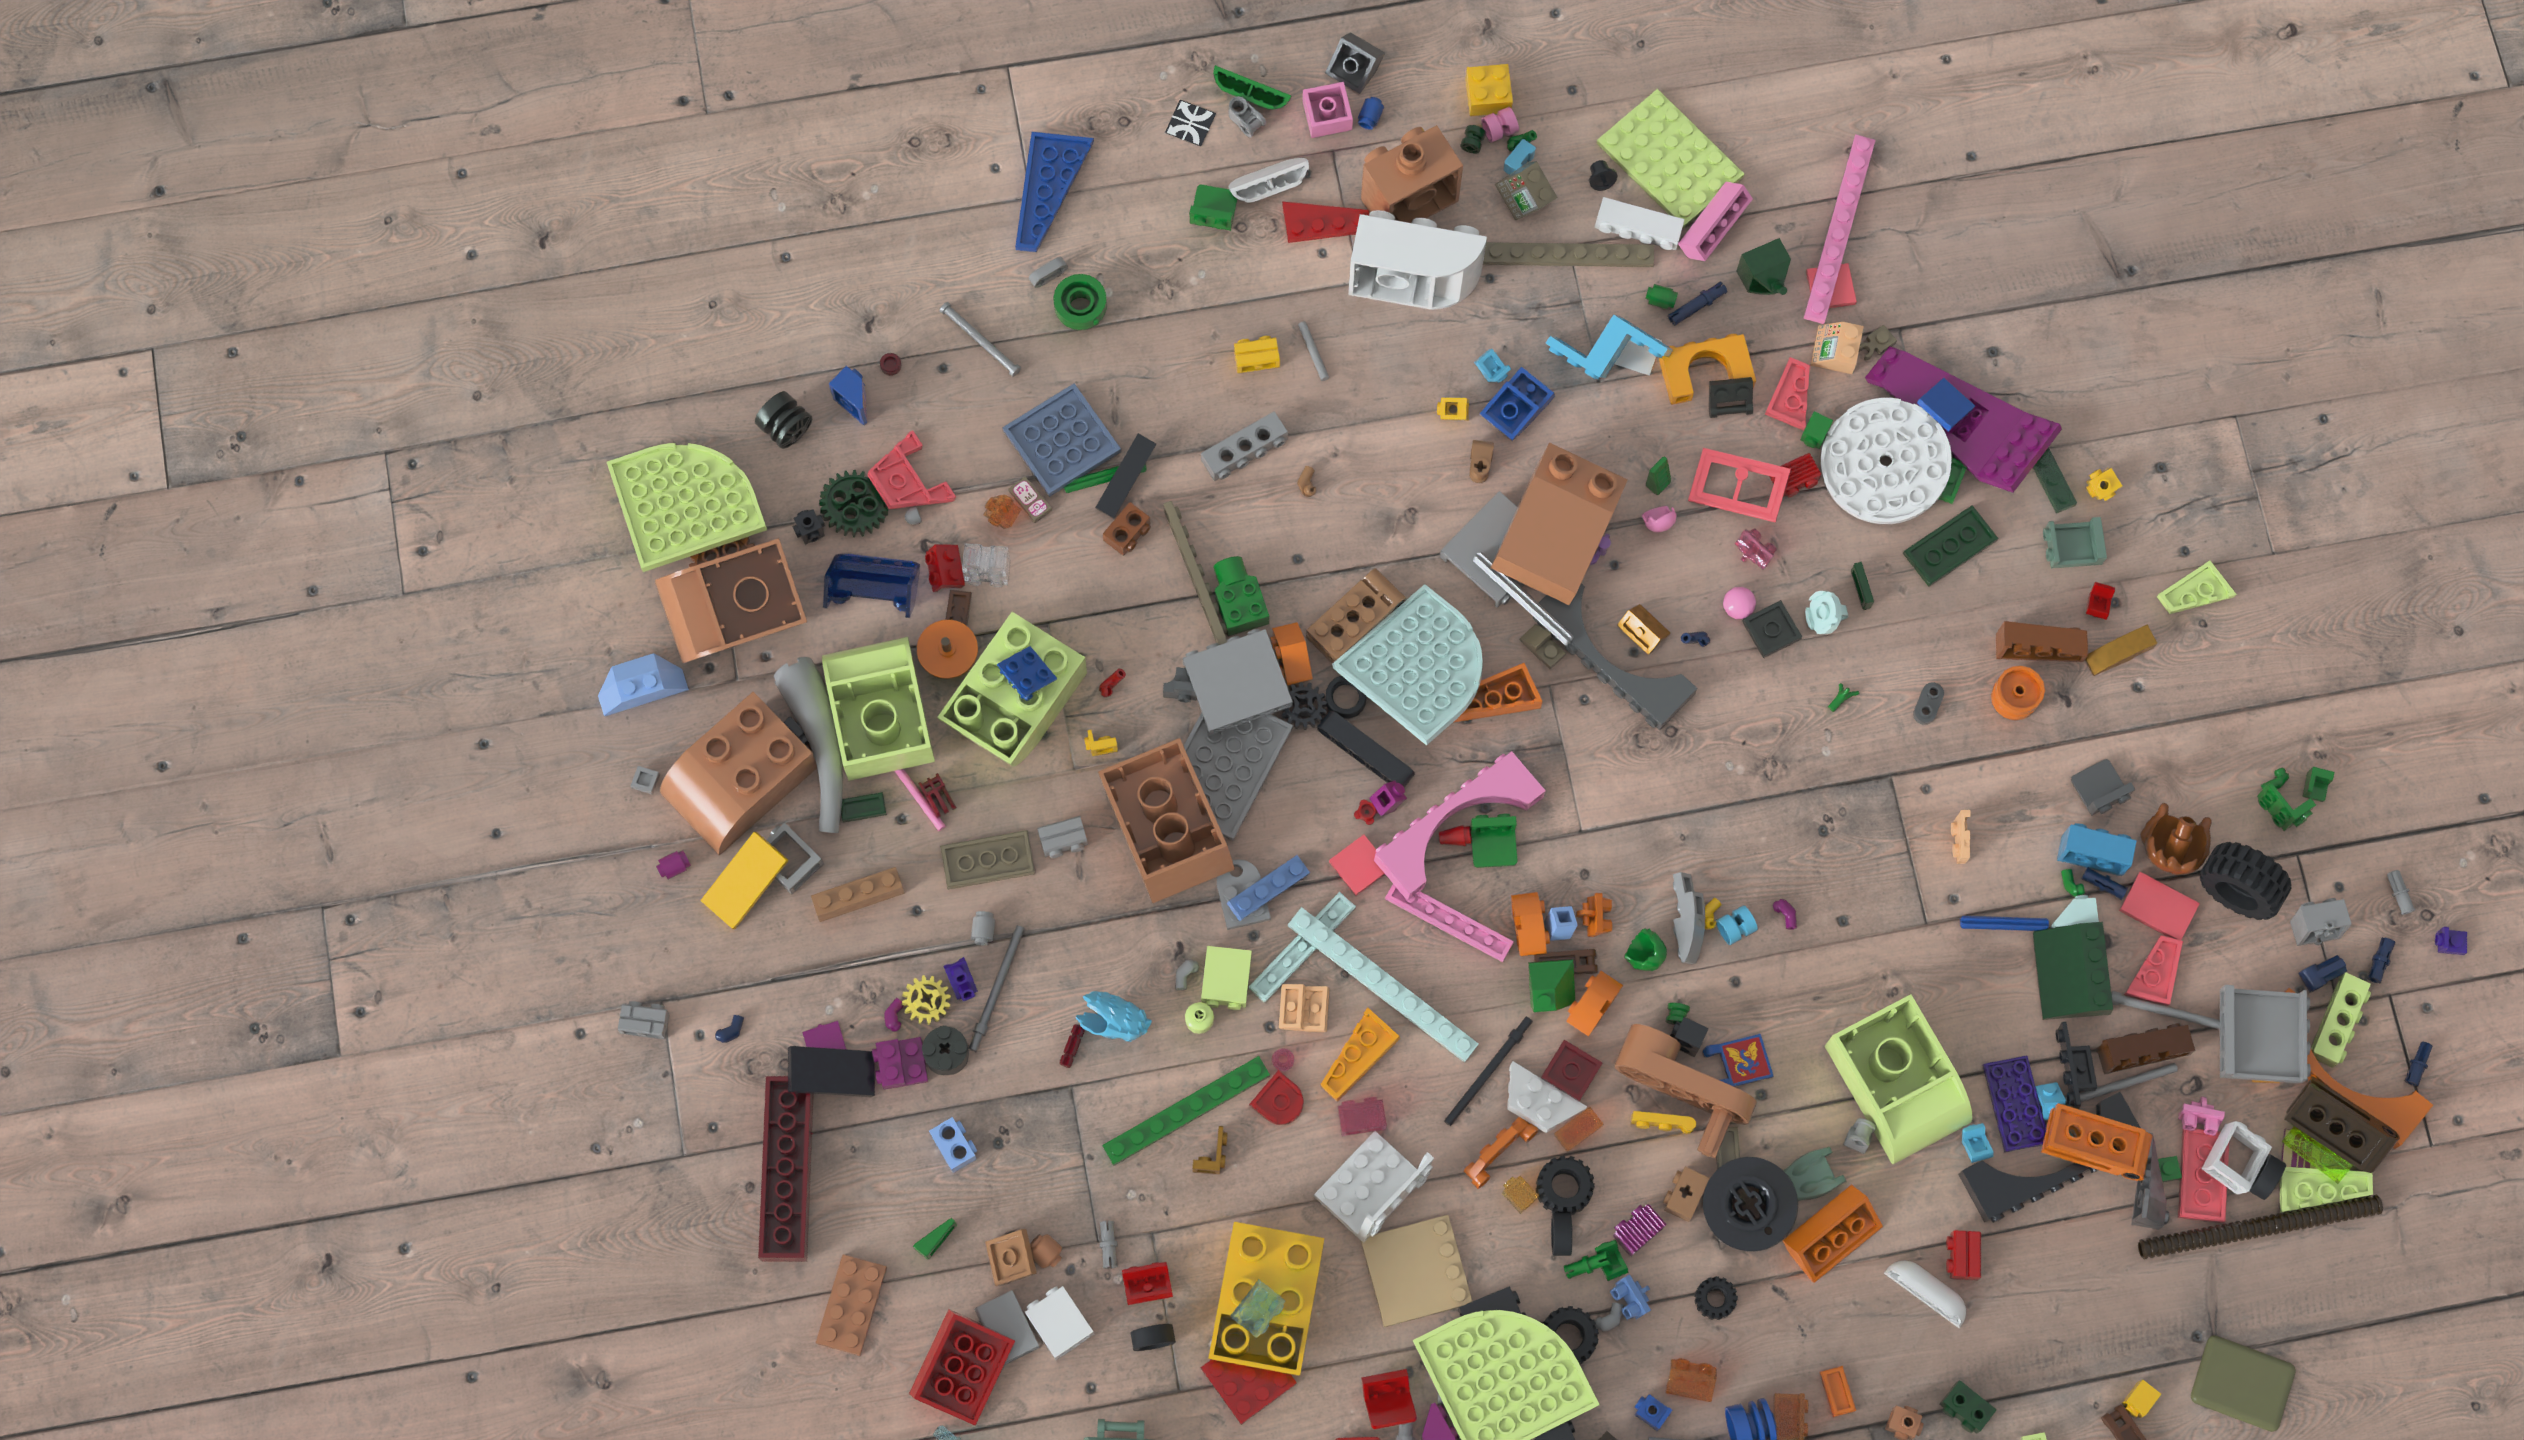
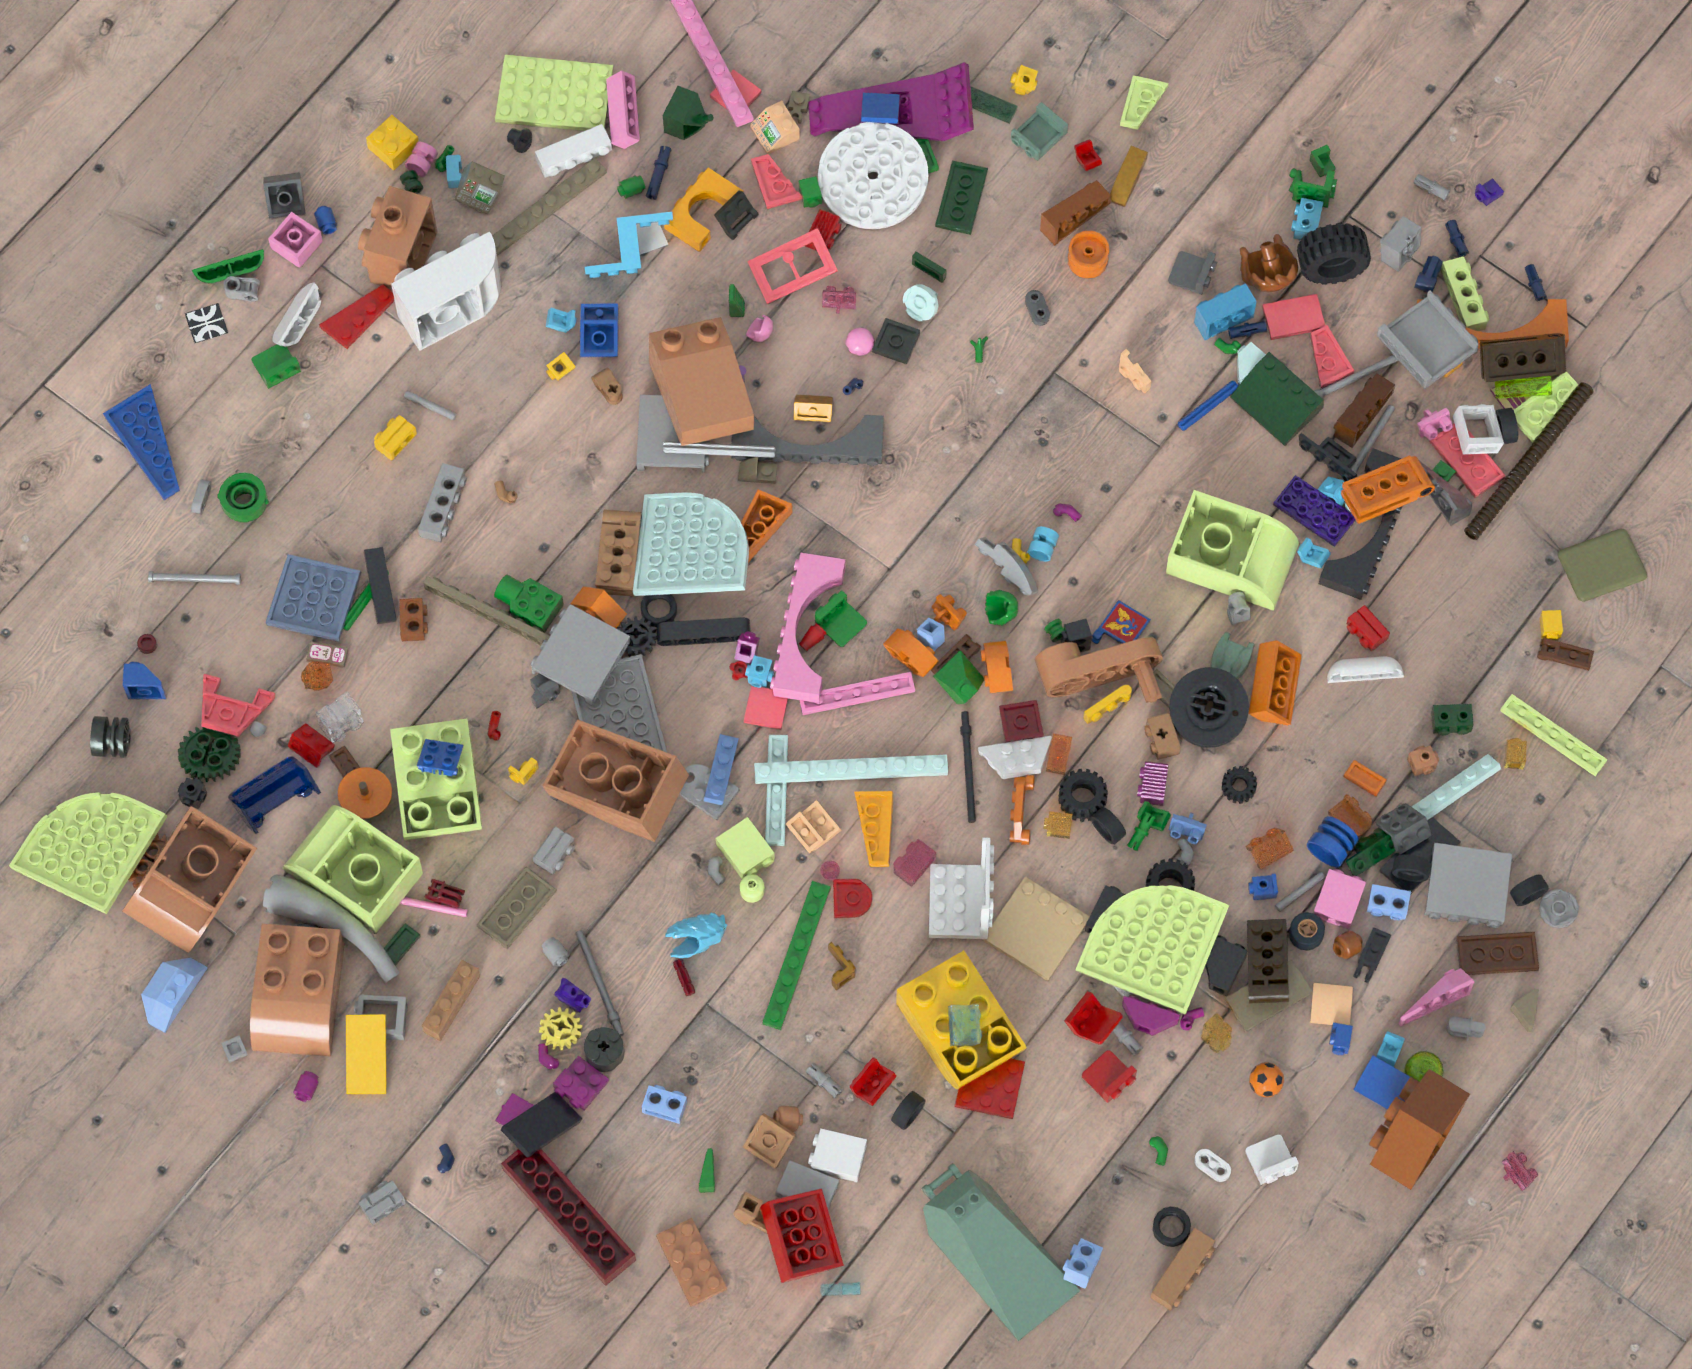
camera: 40 degrees left, 5 degrees down
none -> medium nougat brick [733,1192,767,1233]
none -> medium azure brick [745,655,774,688]
none -> medium azure brick [1291,198,1323,240]

